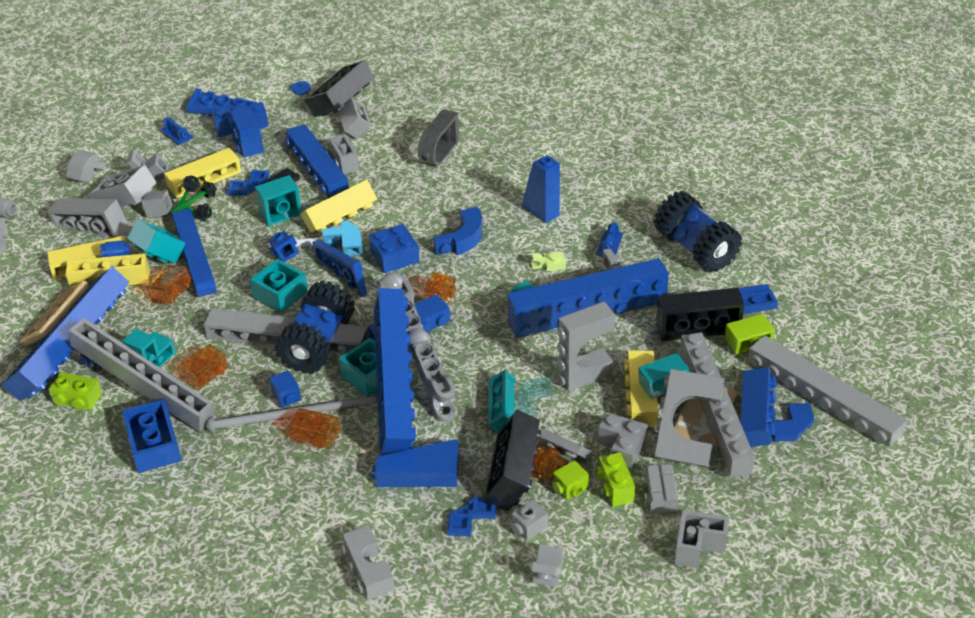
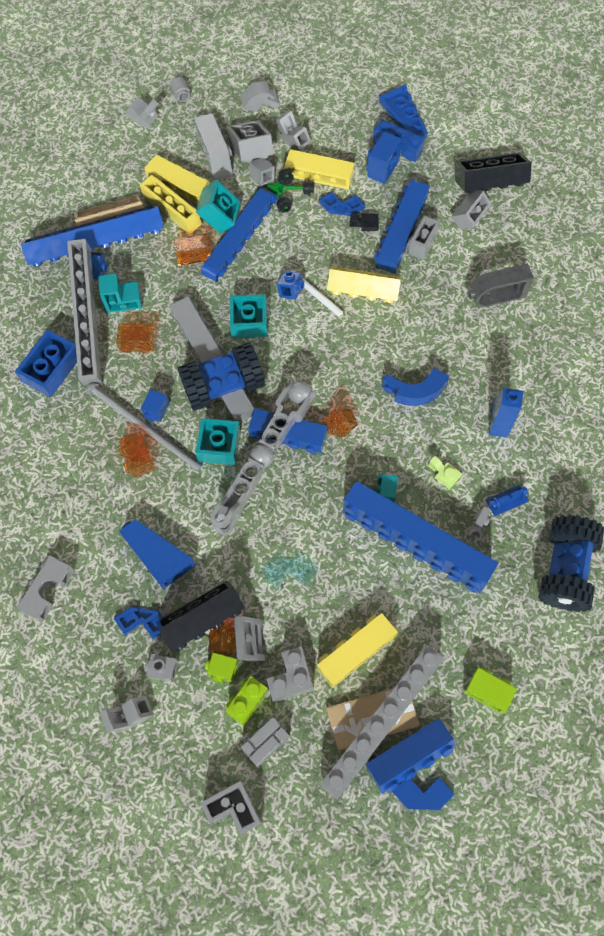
camera: 50 degrees right, 25 degrees up
lime brick [49,372,102,411] -> none
blue brick [100,240,130,257] -> none
blue hinge [160,117,194,145] -> none
teal brick [255,175,302,227] -> none
blue piece [291,81,311,95] -> none
blue wing [312,239,368,297] -> none
medium azure brick [322,221,363,256] -> none
blue brick [368,224,420,273] -> none
blue brick [373,288,416,456] -> none
teal container [488,369,516,433] -> none
light grey arch [557,302,615,391] -> none
teal brick [638,353,689,403] -> none
light grey arch [652,369,725,468] -> none
black brick [656,287,744,342] -> none
blue plate [739,284,778,314] -> none
light grey brick [748,335,908,447] -> none

